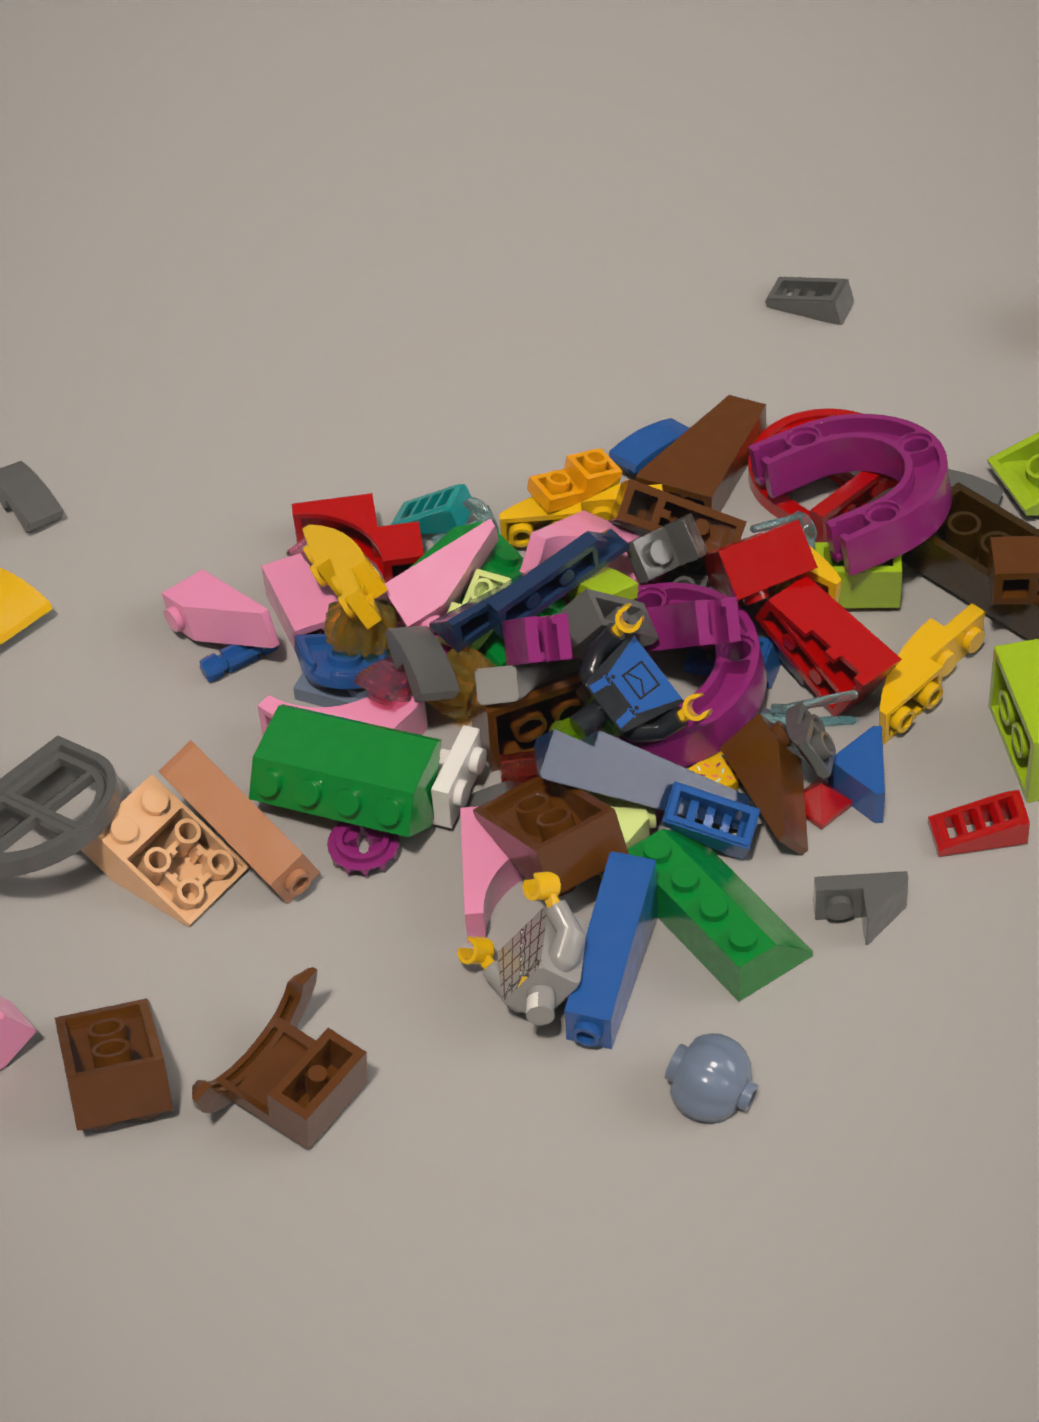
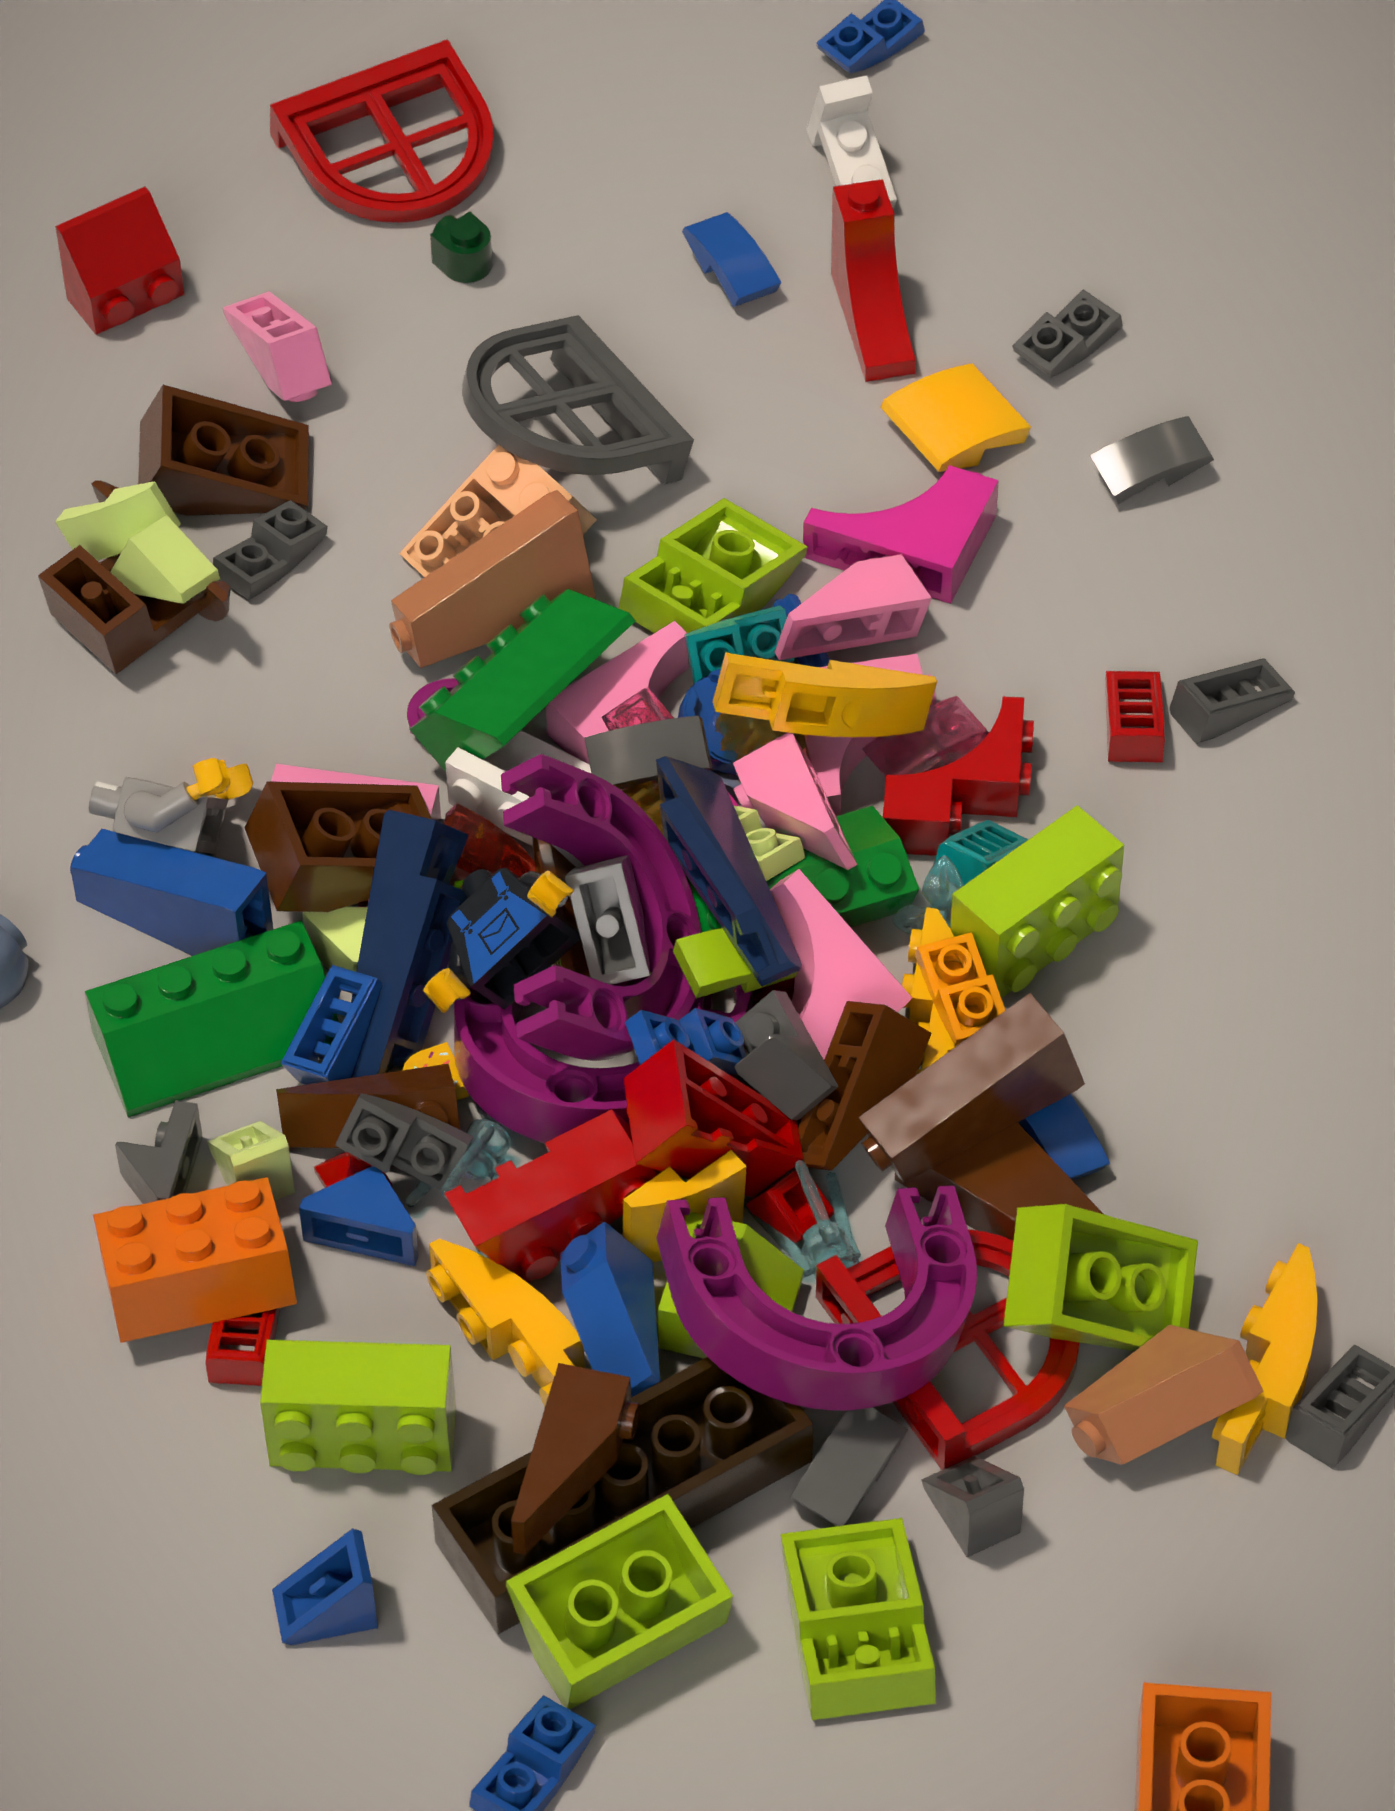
camera: 100 degrees right, 5 degrees up
none -> yellowish green slope [55,481,181,560]
none -> orange brick [93,1177,297,1343]
none -> yellowish green slope [110,515,220,604]
none -> yellowish green slope [207,1121,295,1201]
none -> dark grey slope [213,500,328,600]
none -> blue slope [560,1221,660,1397]
none -> lime slope [619,498,808,633]
none -> blue slope [625,1008,747,1075]
none -> teal slope [684,606,795,684]
none -> dark pink arch [803,465,999,604]
none -> reddish brown slope [859,993,1085,1183]
none -> dark grey slope [921,1456,1024,1557]
none -> lime brick [950,805,1125,998]
none -> lime slope [1003,1204,1198,1351]
none -> nougat slope [1064,1325,1264,1465]
none -> red slope [1105,671,1165,763]
none -> dark grey slope [1169,658,1295,743]
none -> yellow slope [1212,1243,1318,1475]

